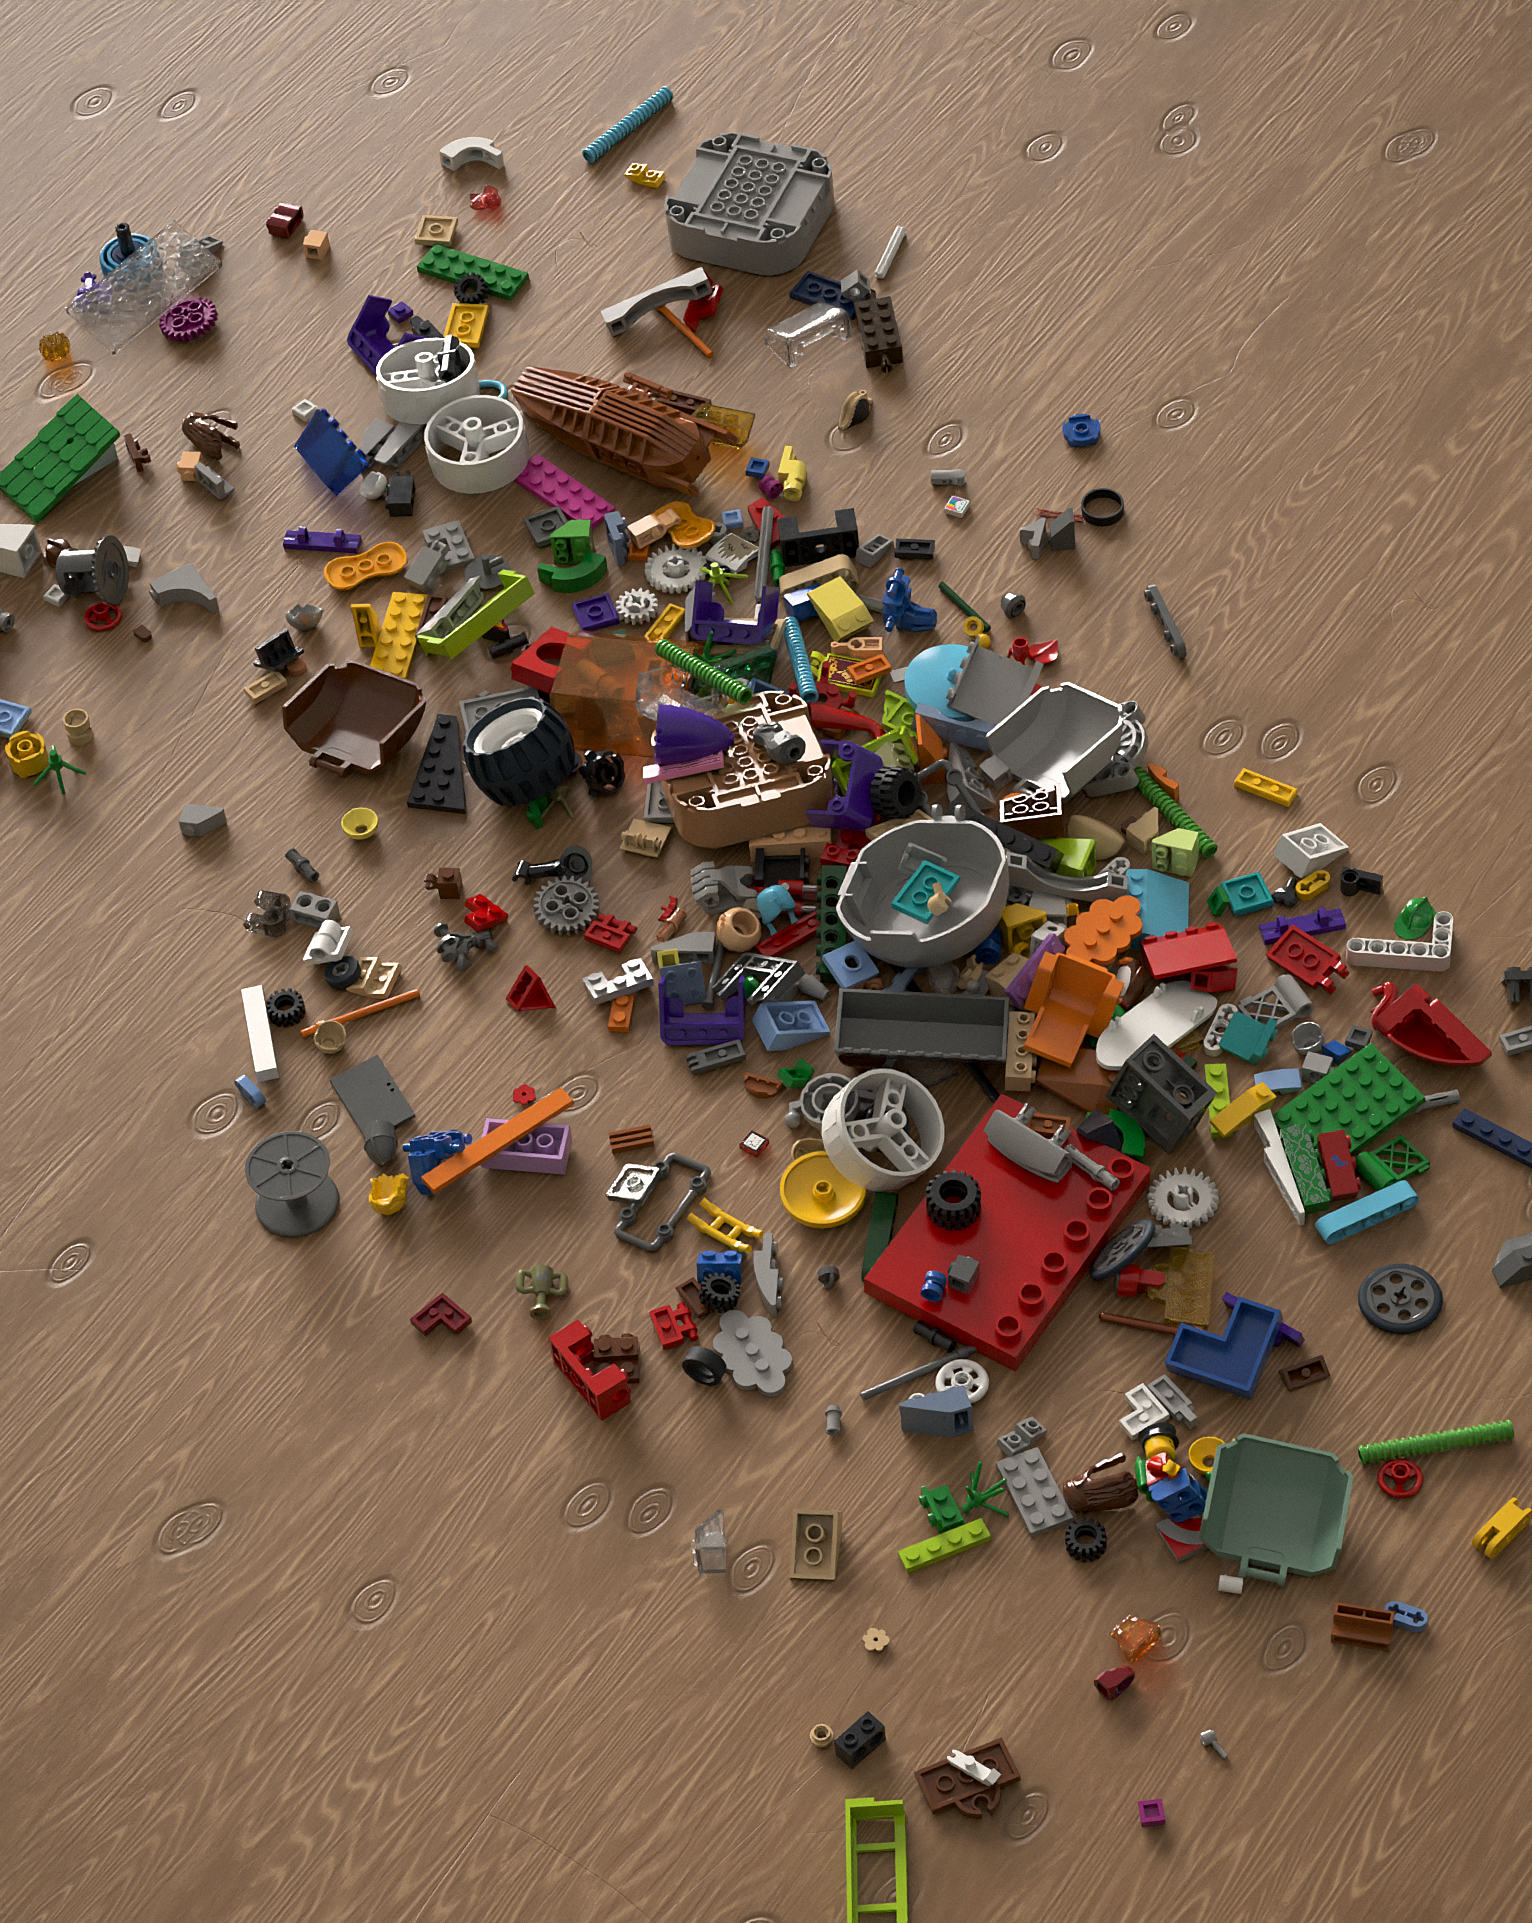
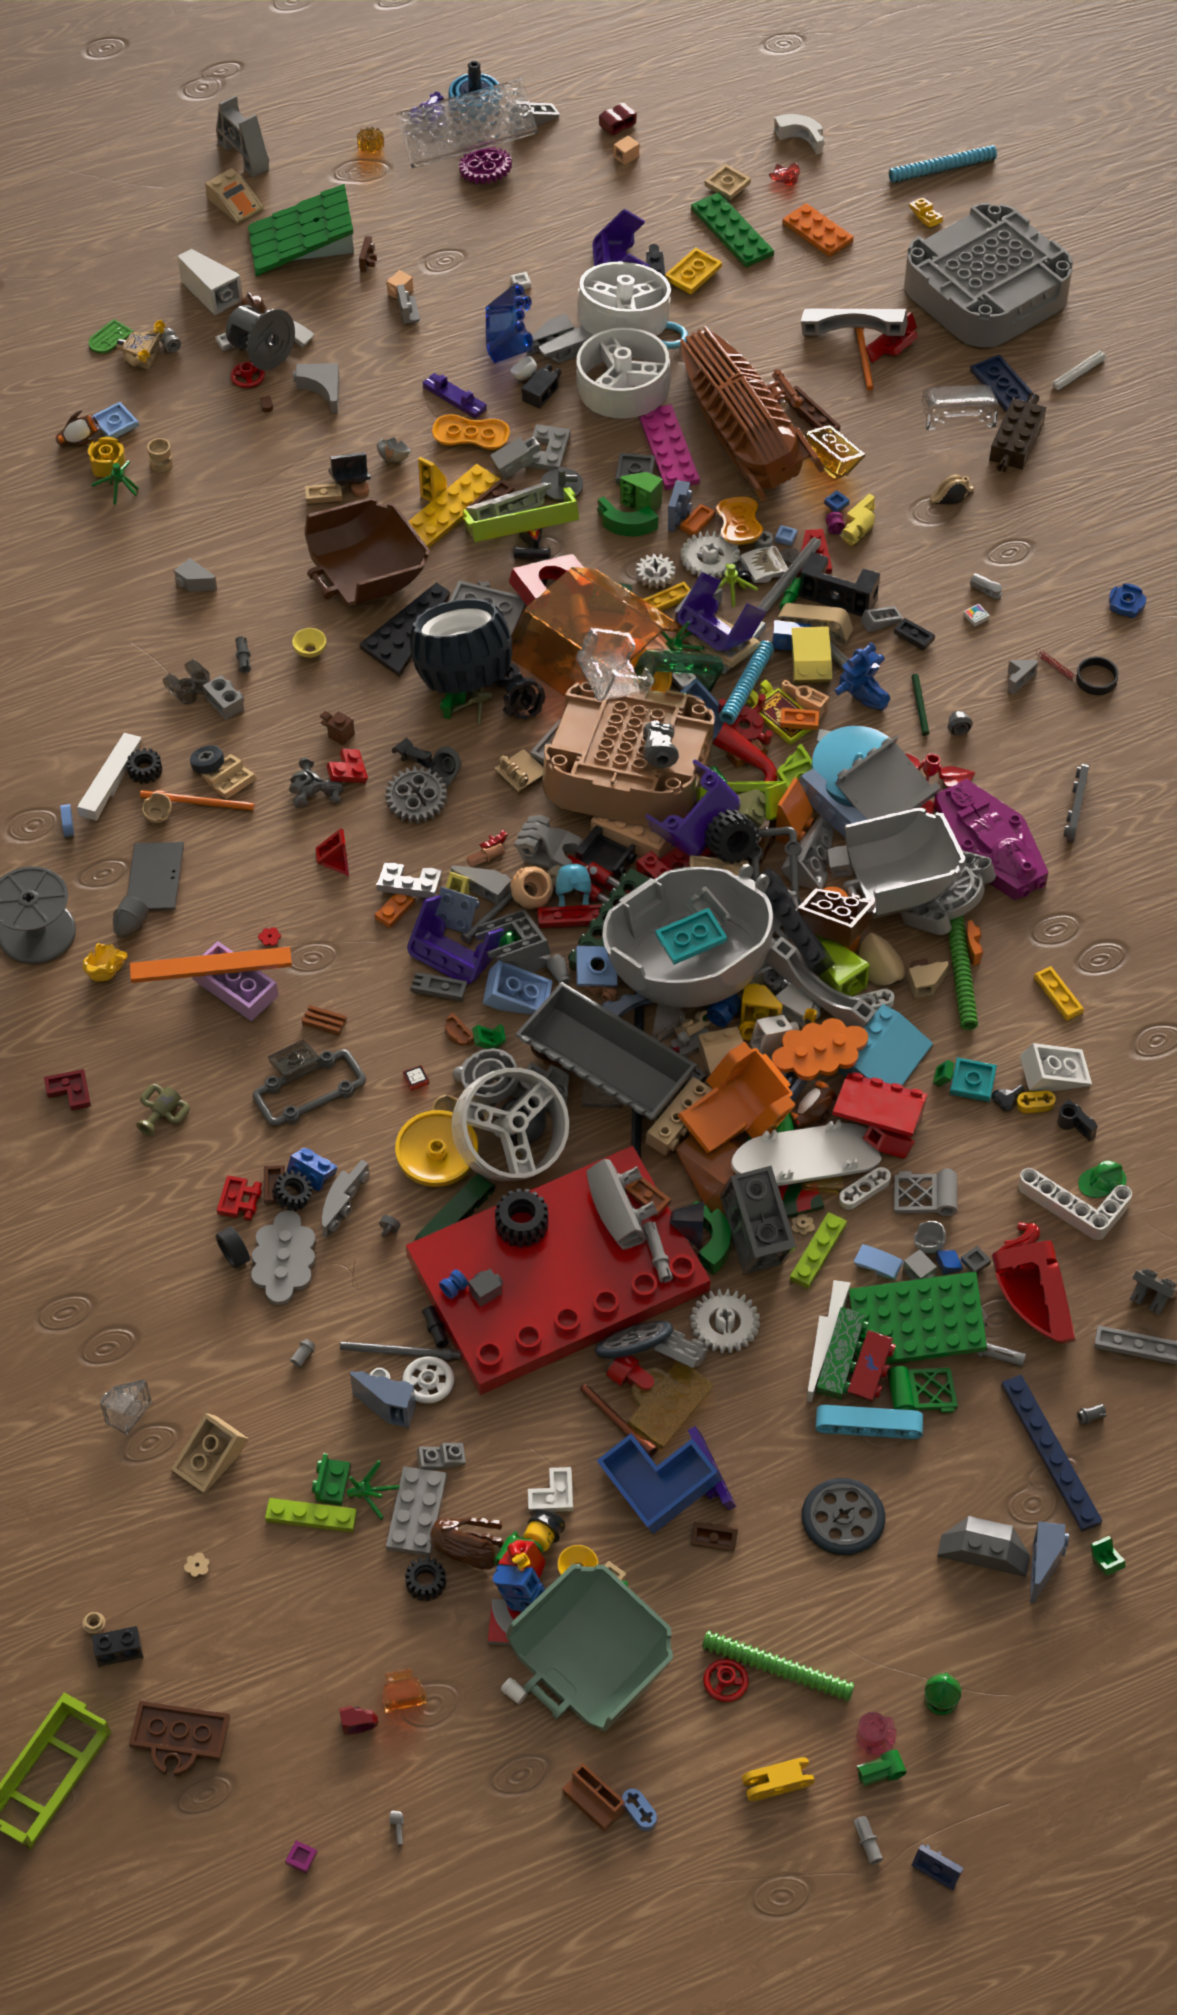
camera: 25 degrees right, 5 degrees up
reddish brown hair [182,412,240,460] -> none
white plate [303,920,354,966] -> none
dark purple plate [388,301,414,324] -> none
blue piece [403,1130,472,1195] -> none
black piece [437,335,466,383] -> none
black tyre [454,272,489,304] -> none
red plate [548,1320,631,1421] -> none
dark purple tile [571,593,620,634] -> none
red plate [584,913,637,954] -> none
reddish brown plate [594,1333,640,1384] -> none
light nougat piece [627,509,681,549] -> none
bright pink tile [643,750,724,784] -> none
dark purple cylinder [654,704,734,765] -> none
bright green piece [655,639,752,705] -> none
yellow piece [686,1198,765,1254] -> none
light grey brick [841,269,870,303] -> none
tan piece [928,882,952,916] -> none
white piece [947,1750,1001,1787] -> none
yellow plate [963,616,991,649] -> none
medium lavender plate [1004,933,1065,1007] -> none
dark grey slope [1047,508,1075,551] -> none
light grey hinge [1147,1374,1198,1429] -> none
yellowish green slope [1152,828,1199,877] -> none
yellow slope [1209,1082,1277,1138] -> none
teal bracket [1219,1011,1278,1066] -> none
dark purple hinge [1259,908,1346,945] -> none
red tile [1266,924,1350,995] -> none
none -> orange plate [782,203,854,257]
none -> magenta container [934,779,1049,900]

